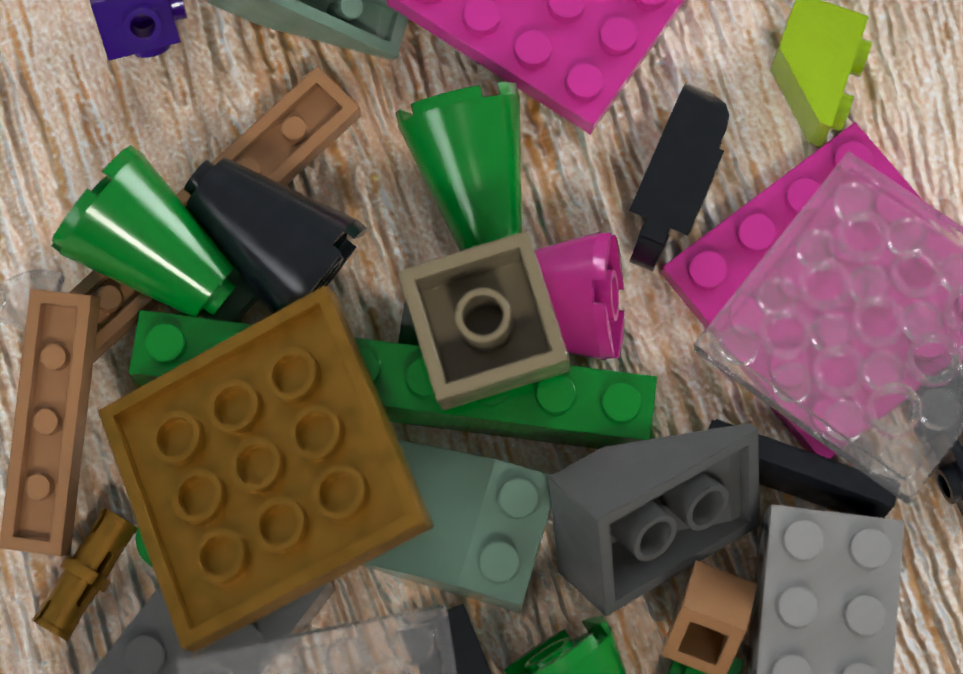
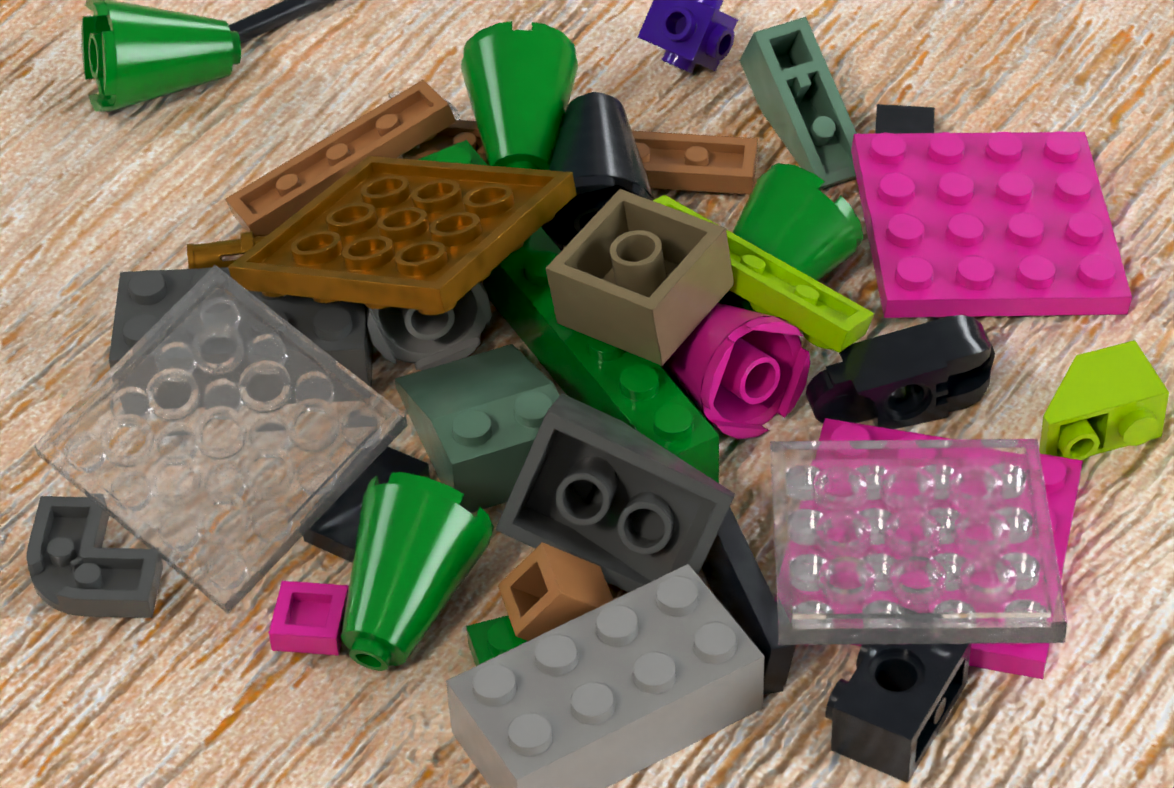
camera: 55 degrees right, 30 degrees down
none -> lime plate [653,195,875,353]

